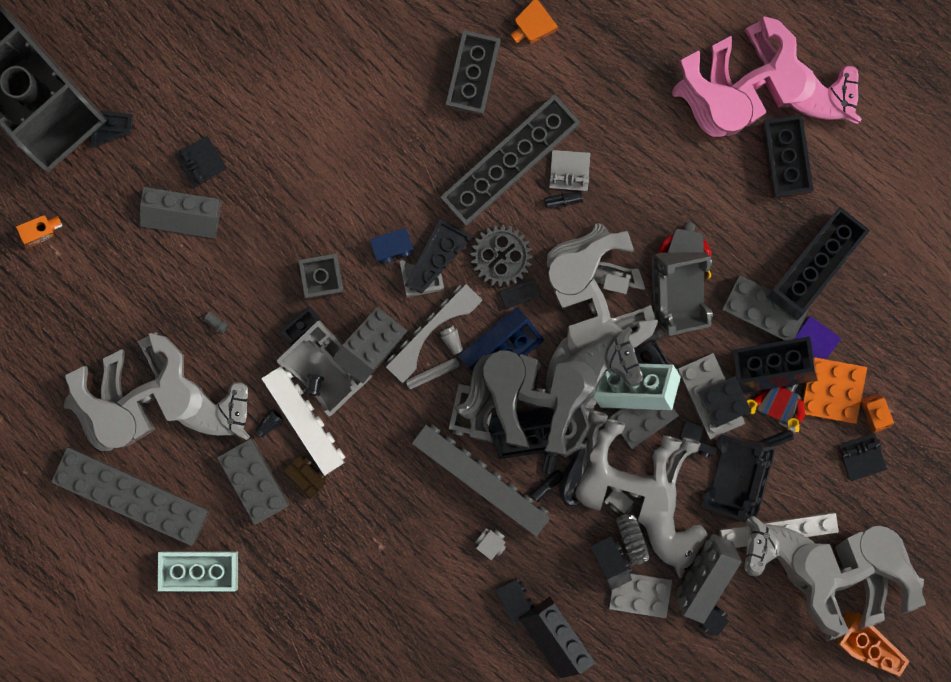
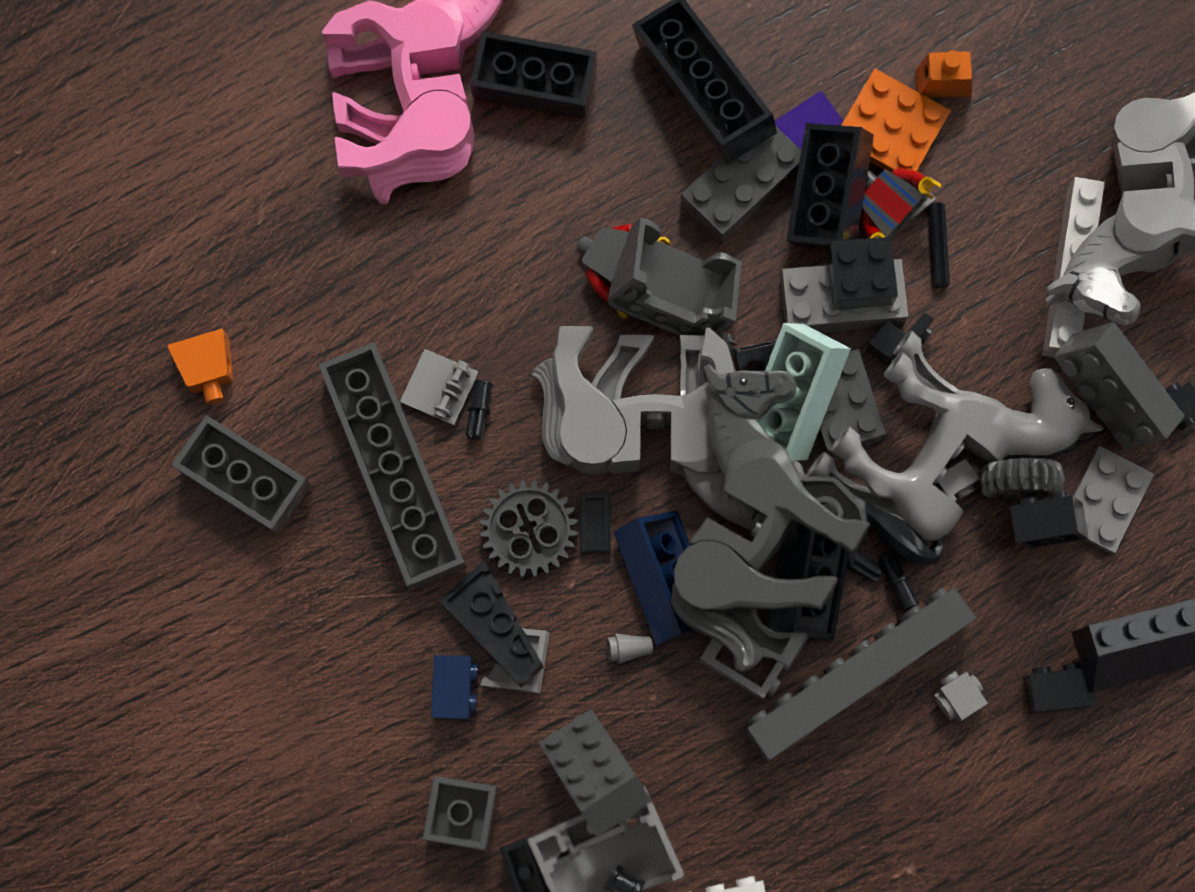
camera: 70 degrees left, 10 degrees down
light grey arch [386,284,483,383] -> none
light grey axle [406,358,460,389] -> none
light grey brick [601,271,631,294] -> none
black windscreen [702,433,775,522] -> none
black hinge [839,433,887,481] -> none

